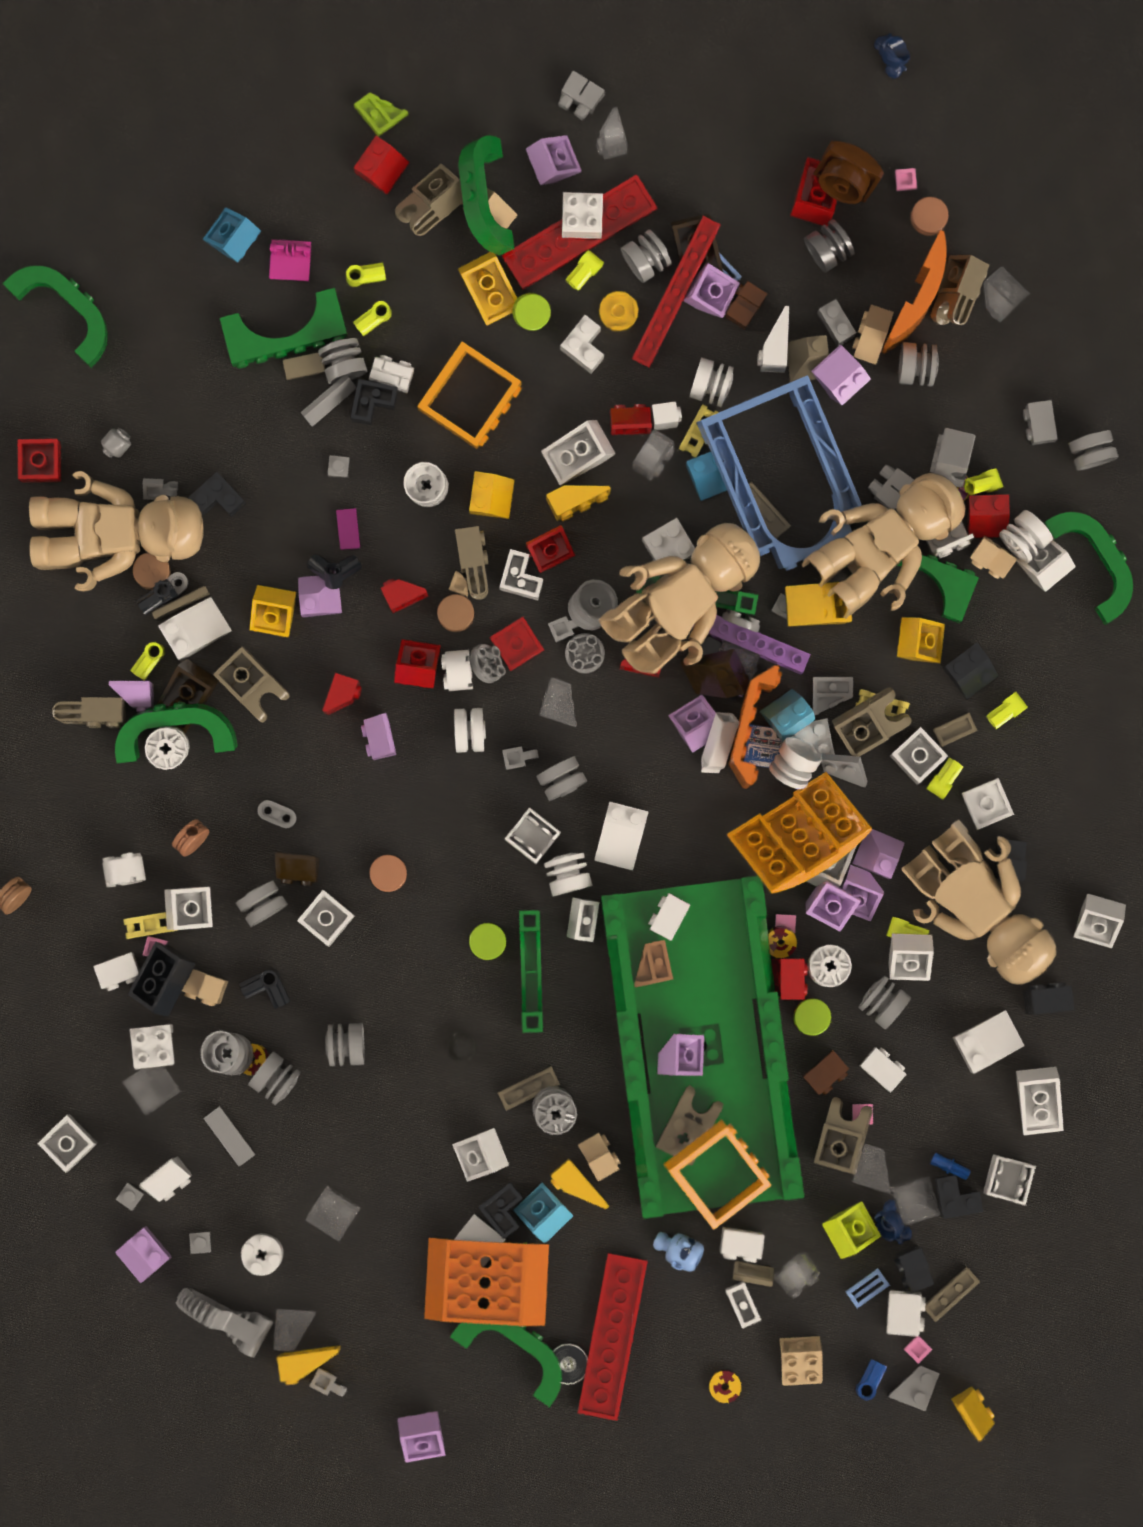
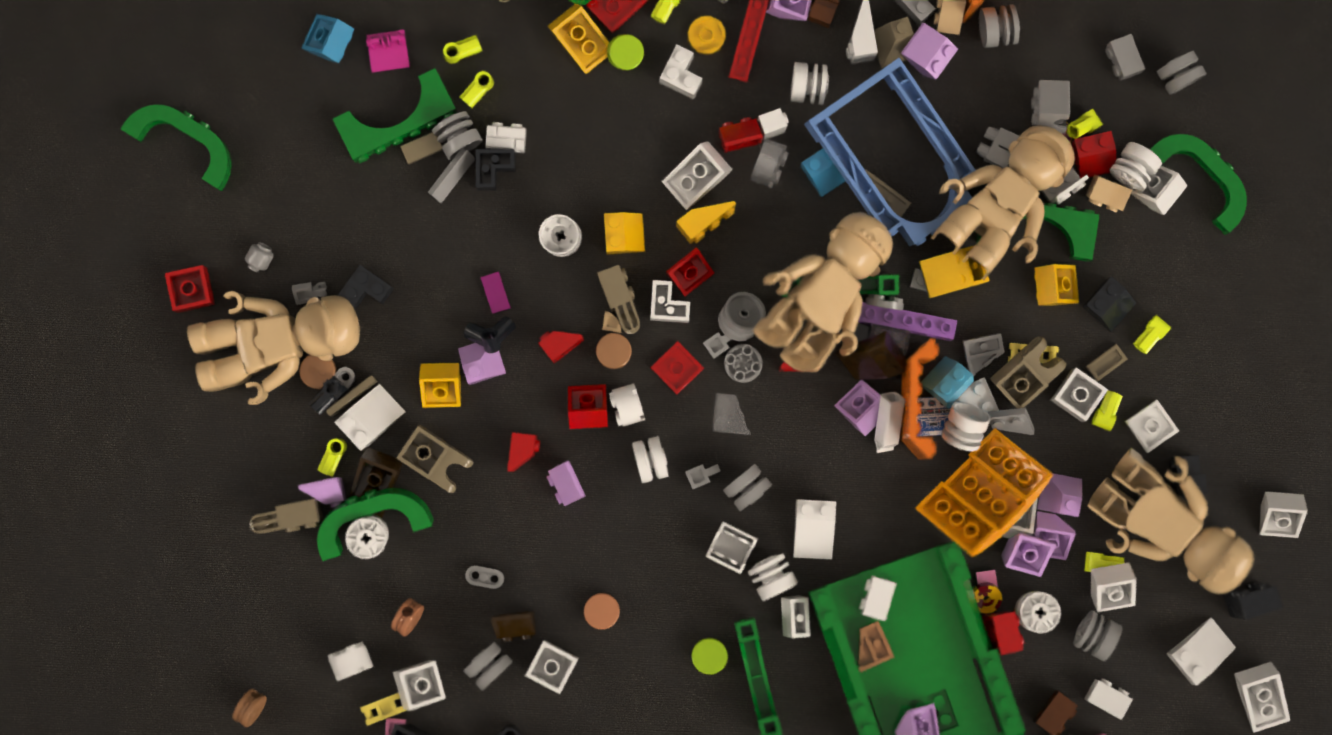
camera: 10 degrees left, 0 degrees up
light grey plate [328,456,350,478] -> none
light orange window [417,342,522,449] -> none
light grey tile [470,644,506,683] -> none
white brick [642,518,695,561] -> none
light yellow plate [679,404,719,458] -> none
lime head [793,998,831,1036] -> none

